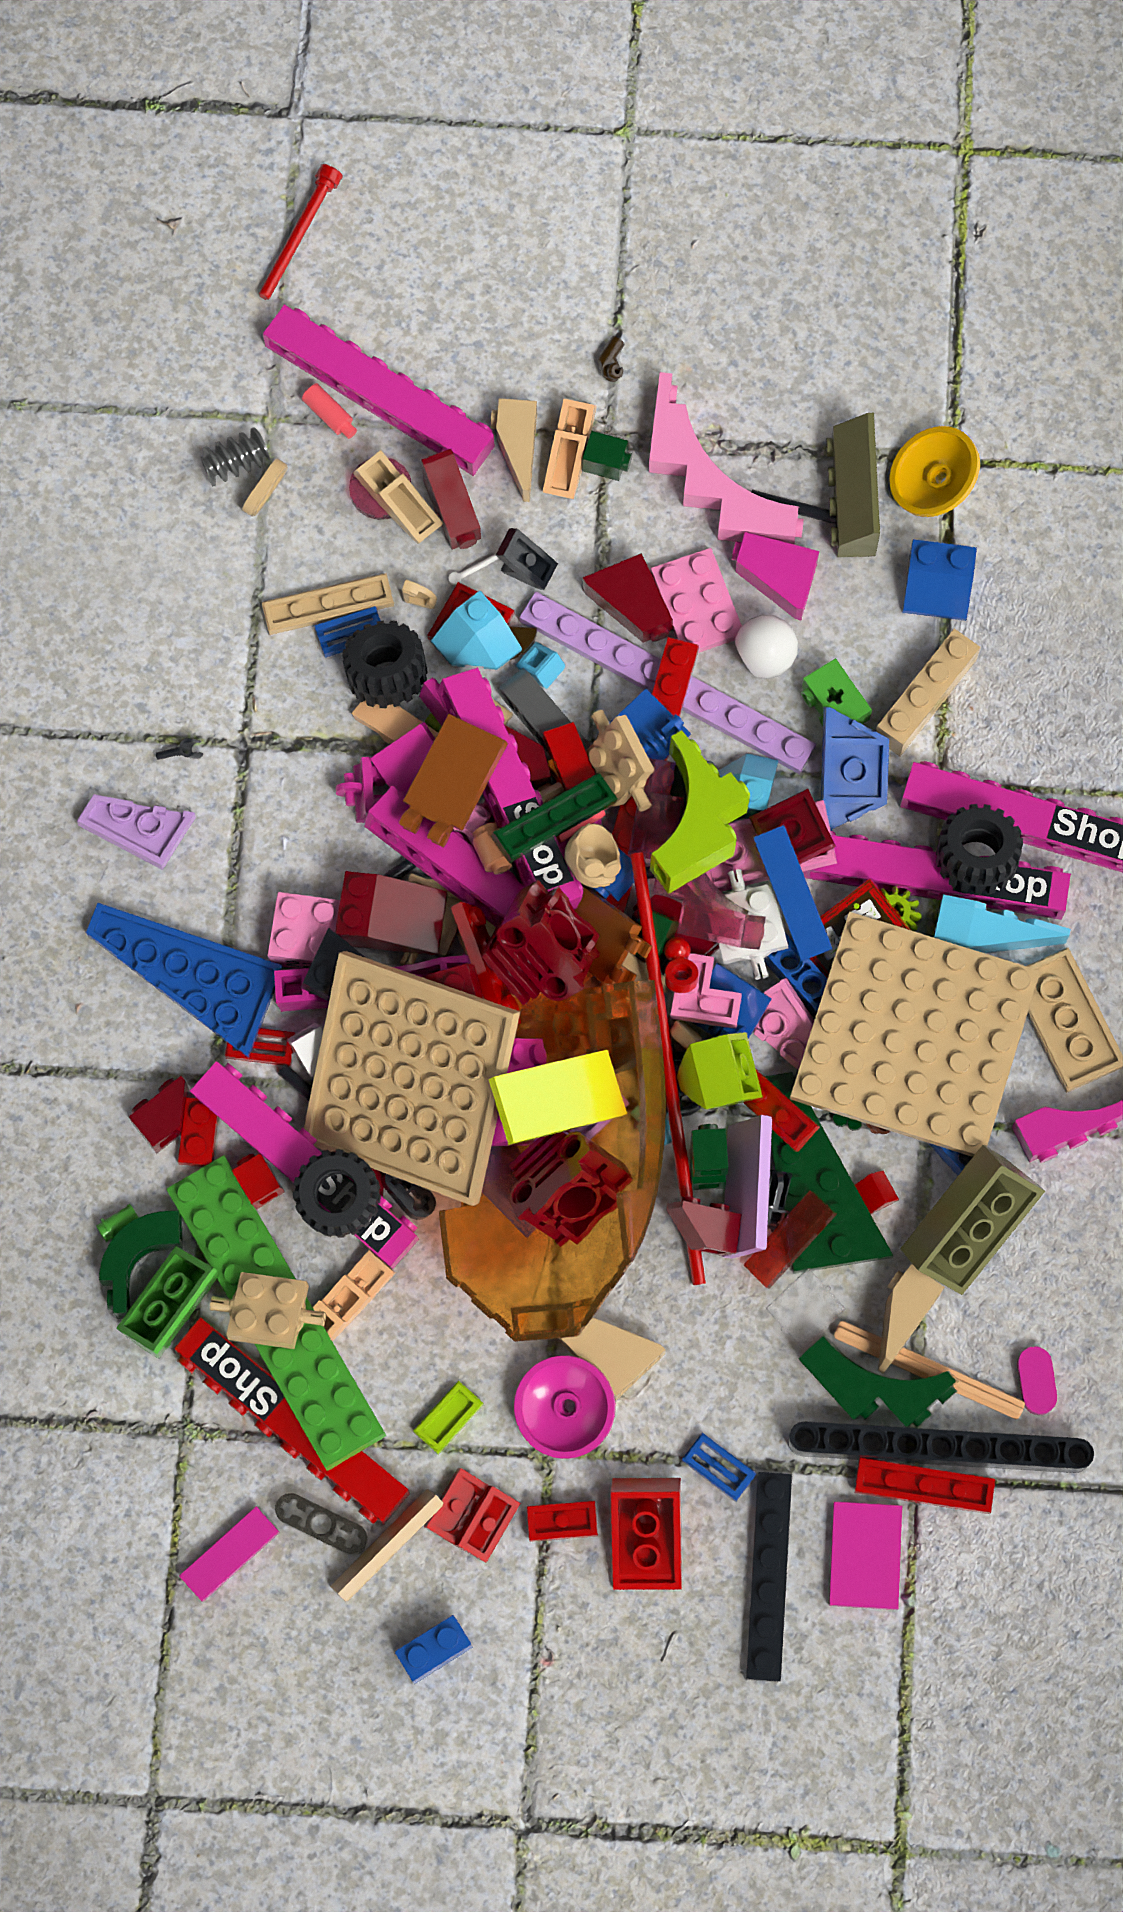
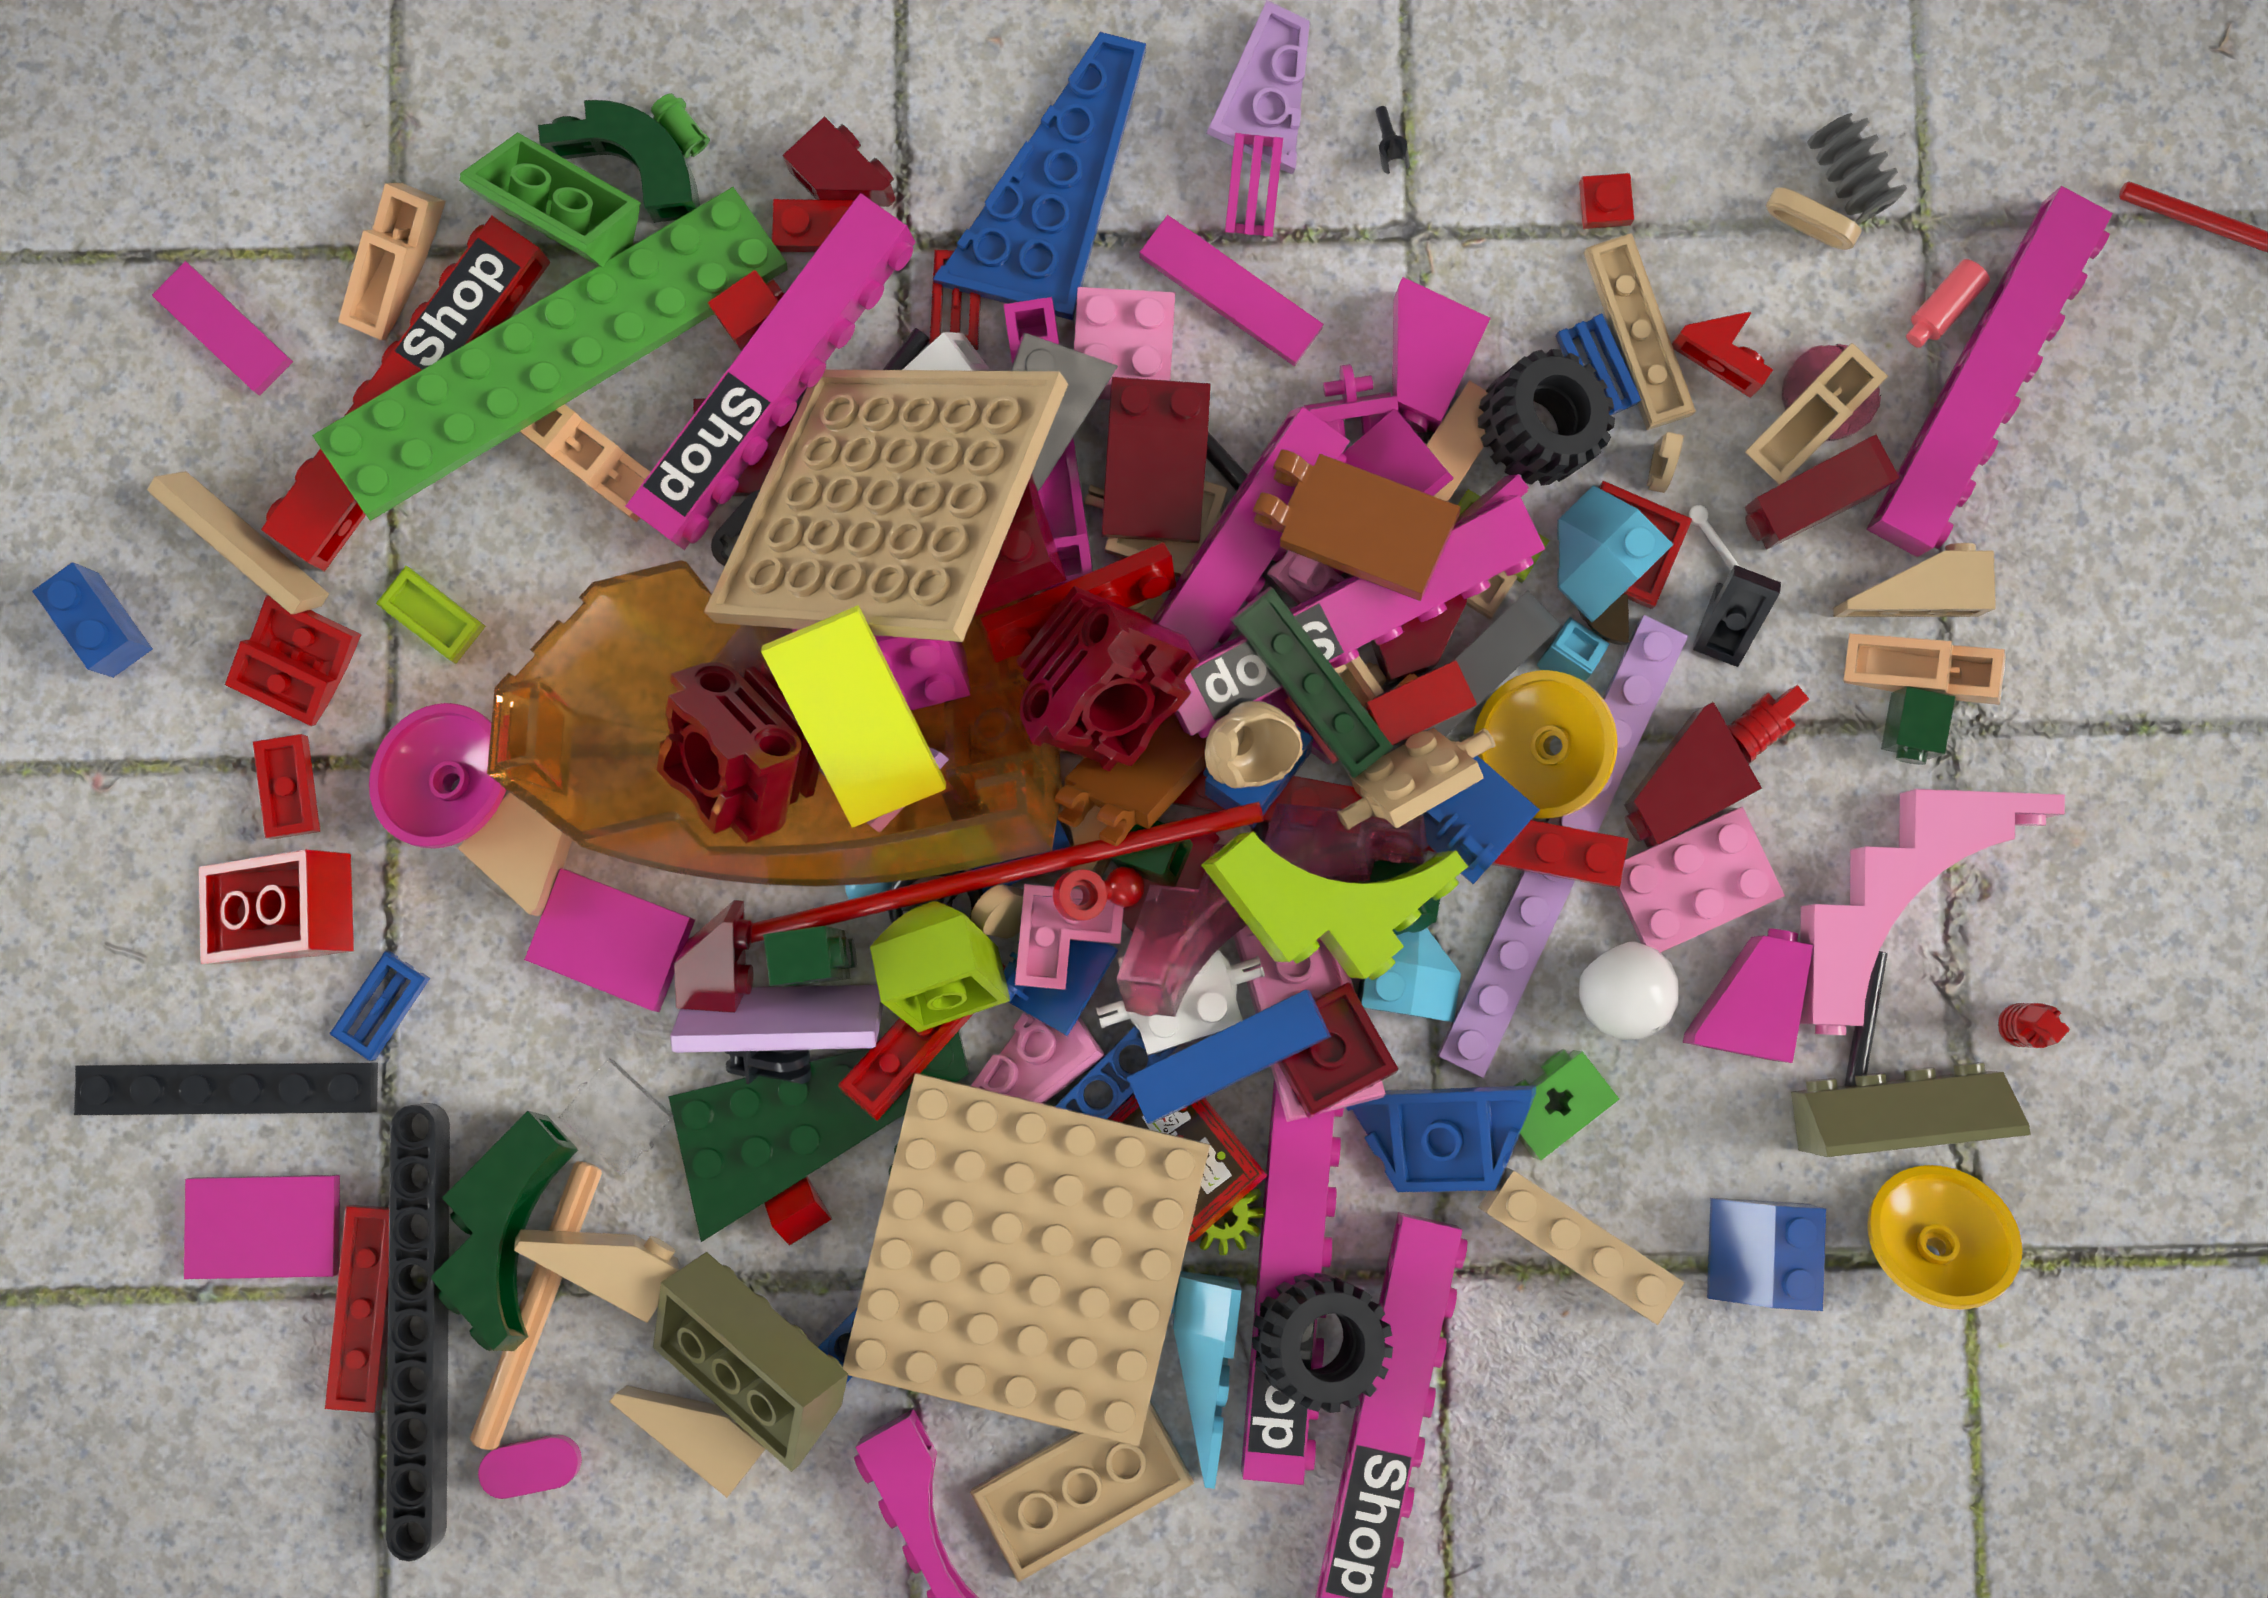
camera: 85 degrees right, 10 degrees up
tan plate [210,1272,326,1349] -> none
clear smoke beam [275,1493,368,1556] -> none
black tyre [293,1149,381,1238] -> none
nougat brick [472,823,512,874] -> none
dark brown arm [597,336,625,382] -> none
clear red tile [744,1191,837,1289] -> none
none -> light nougat slope [338,183,446,340]
none -> dark pink tile [524,868,696,1012]
none -> tan slope [609,1385,766,1498]
none -> dark pink tile [1139,214,1324,367]
none -> dark pink tile [1225,133,1283,237]
none -> dark pink slope [1392,277,1491,433]
none -> yellow dish [1474,670,1618,819]
none -> red plate [1579,173,1634,229]
none -> red slope [1672,312,1773,398]
none -> red hinge [1727,685,1810,764]
none -> red hinge [1998,1003,2070,1048]

